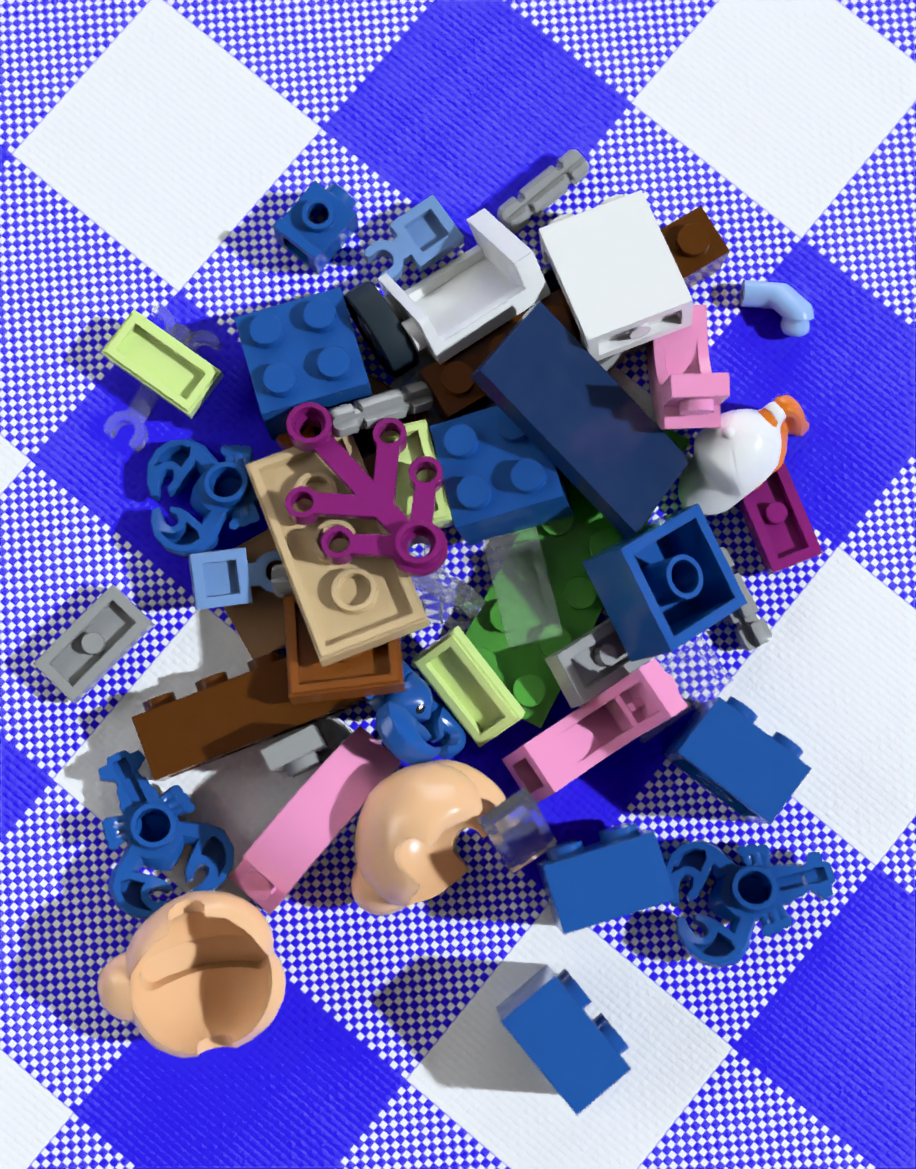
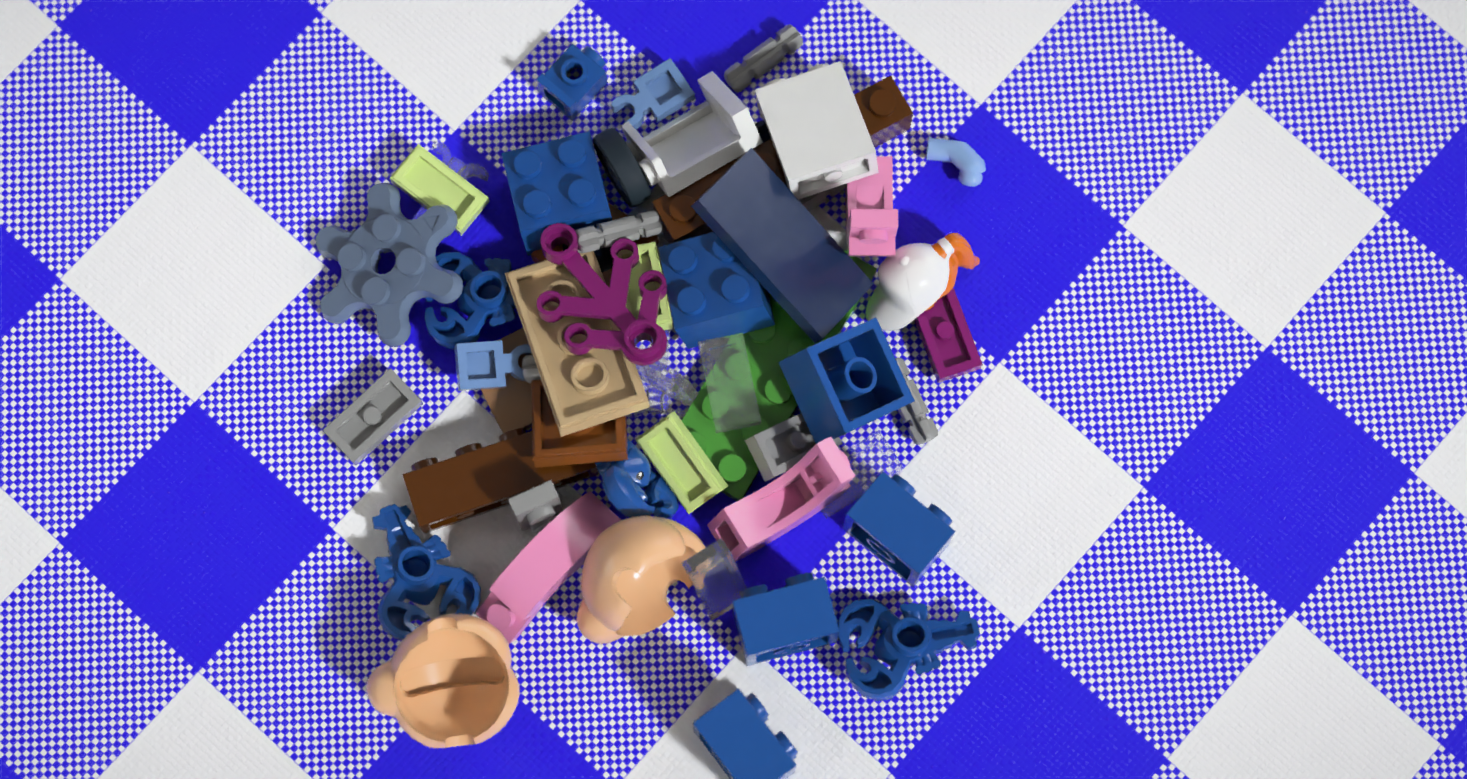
camera: 10 degrees right, 5 degrees down
none -> sand blue plate [315,183,463,347]

